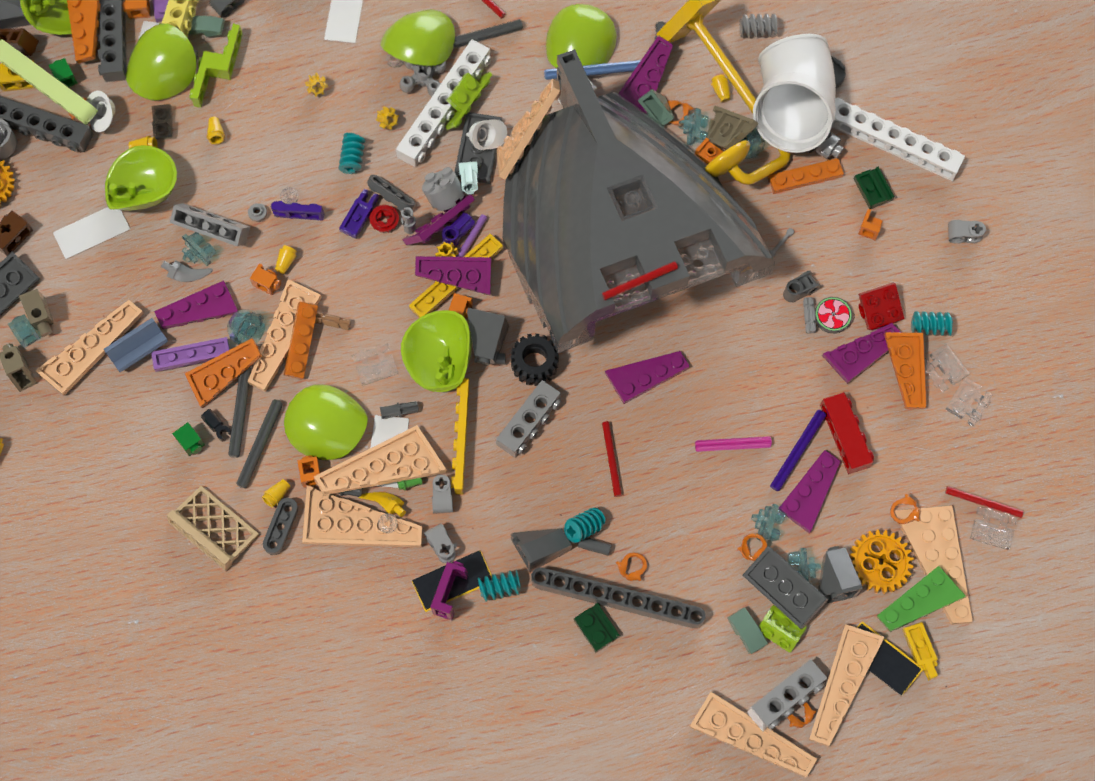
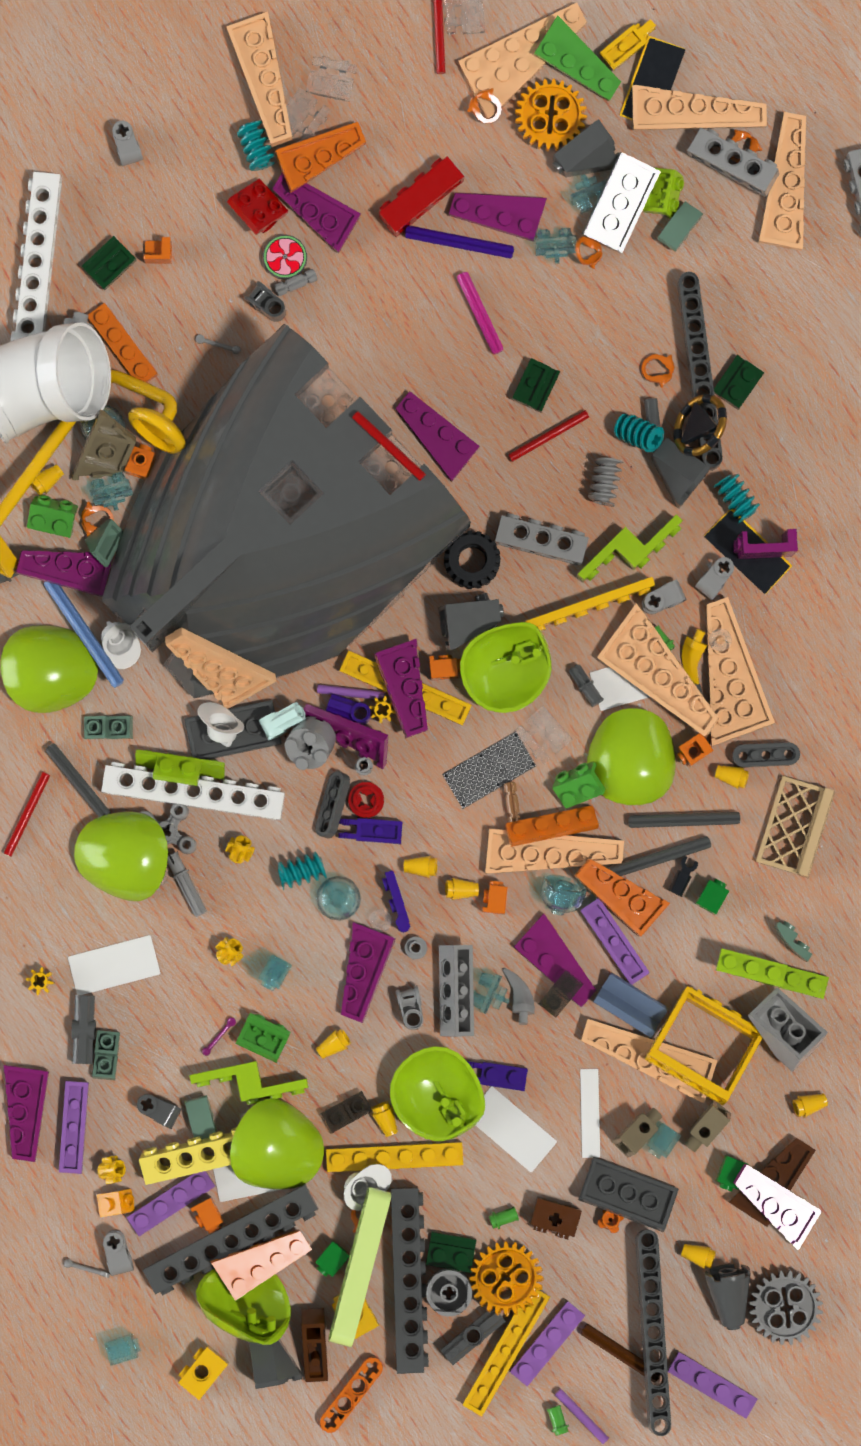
camera: 115 degrees left, 15 degrees up
none -> bright green bracket [27,495,78,538]
none -> sand green slope [84,716,133,739]
none -> light grey axle [167,851,207,917]
none -> magenta hinge [202,1017,236,1056]
none -> light nougat wing [226,12,293,147]
none -> bright green bracket [235,1013,291,1063]
none -> clear light blue slope [259,955,293,991]
none -> clear light blue cylinder [316,876,361,921]
none -> yellow plate [326,1142,463,1172]
none -> magenta wing [341,922,396,1023]
none -> light grey piece [396,985,423,1030]
none -> yellow cone [404,856,437,878]
none -> dark green plate [426,1232,477,1273]
none -> flat silver sticker [442,732,536,809]
none -> dark purple hinge [467,1061,528,1091]
none -> bright green pin [489,1206,519,1229]
none -> dark green plate [512,358,560,413]
none -> clear smoke slope [538,970,584,1018]
none -> bright green bracket [552,761,605,809]
none -> lime bracket [577,514,683,582]
none -> white sticker [580,1069,600,1158]
none -> light grey piece [588,457,624,507]
none -> yellow window [645,986,762,1106]
none -> piece [673,394,727,457]
none -> lime bracket [716,948,829,999]
none -> light grey slope [748,987,828,1072]
none -> sand green slope [775,921,812,962]

